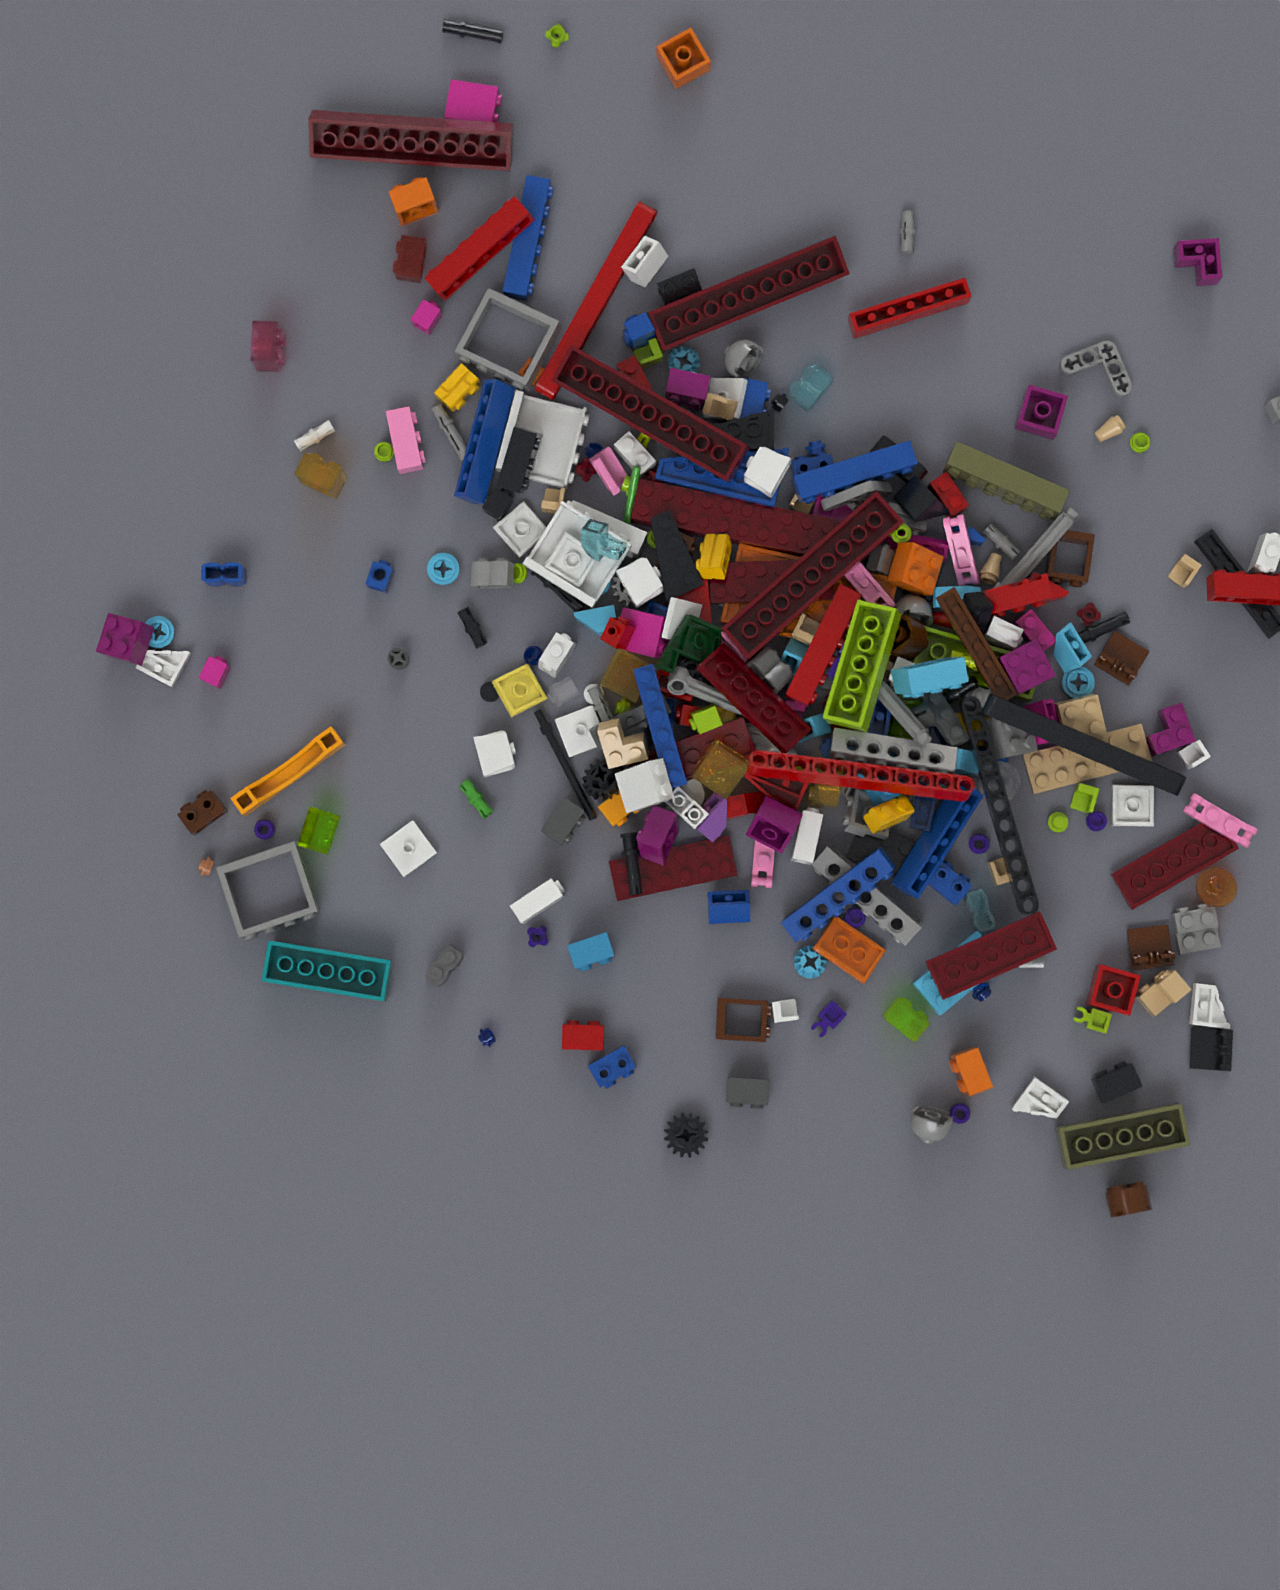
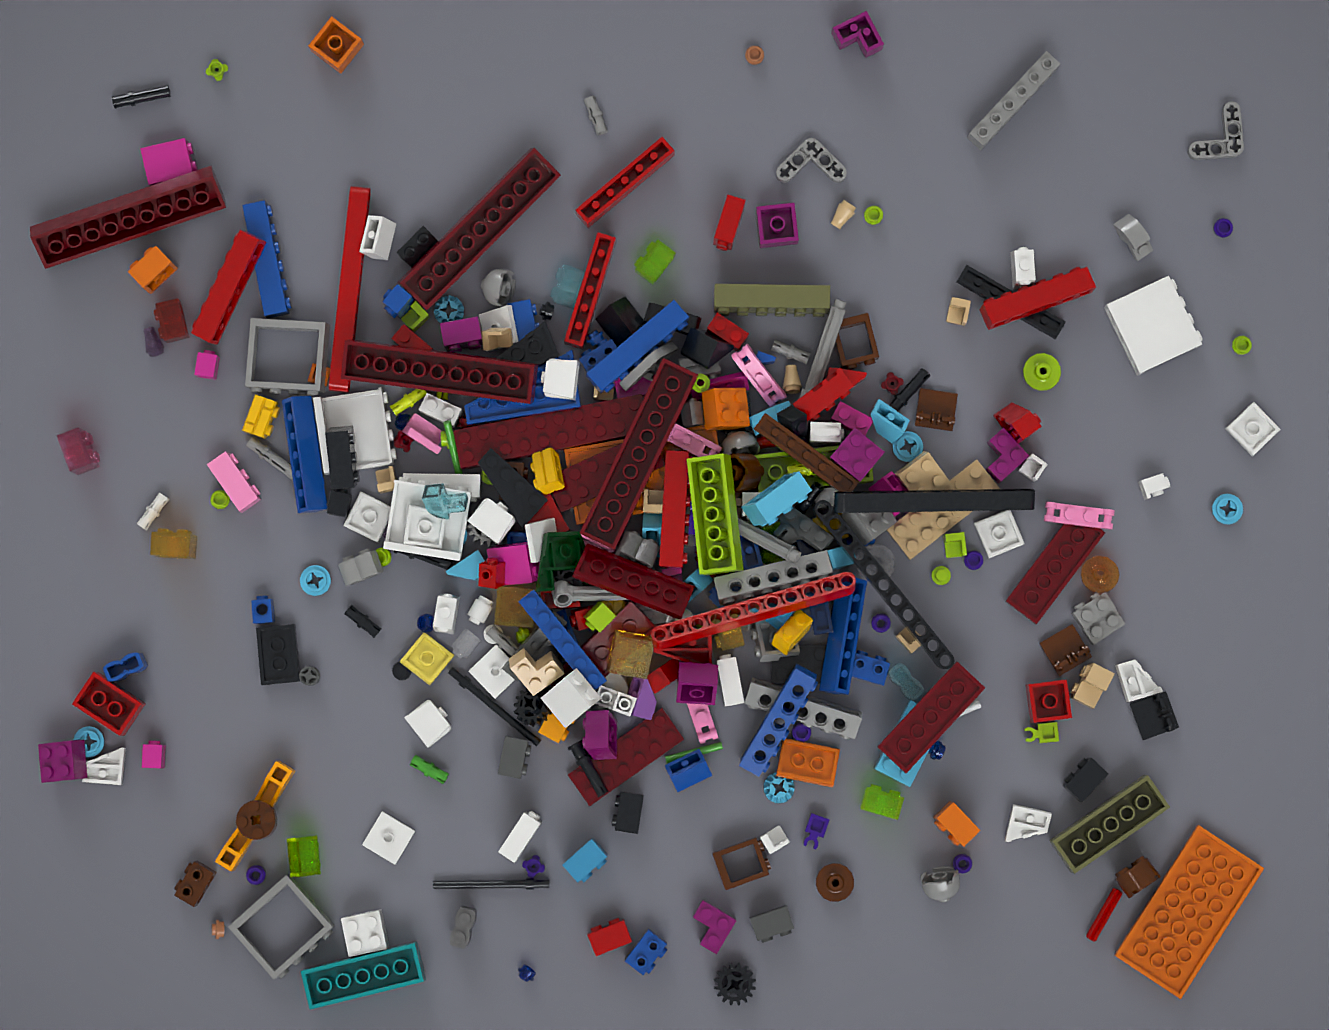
camera: 25 degrees left, 0 degrees up
none -> red brick [72,672,146,736]
none -> clear purple cone [143,327,164,357]
none -> reddish brown brick [236,800,277,840]
none -> black plate [256,624,300,685]
none -> white brick [341,909,389,957]
none -> neon yellow pin [390,389,427,416]
none -> black bar [433,878,550,890]
none -> white brick [467,595,493,625]
none -> red brick [564,232,616,350]
none -> black slope [595,296,646,347]
none -> black brick [612,791,644,834]
none -> clear neon green brick [634,240,676,285]
none -> bright green bar [665,742,723,764]
none -> magenta brick [693,900,736,955]
none -> red brick [713,194,746,251]
none -> nougat plate [745,46,764,65]
none -> reddish brown piece [816,863,854,902]
none -> red wedge [993,402,1042,444]
none -> lime piece [1023,353,1061,391]
none -> red axle [1086,888,1122,942]
none -> orange plate [1114,825,1264,999]

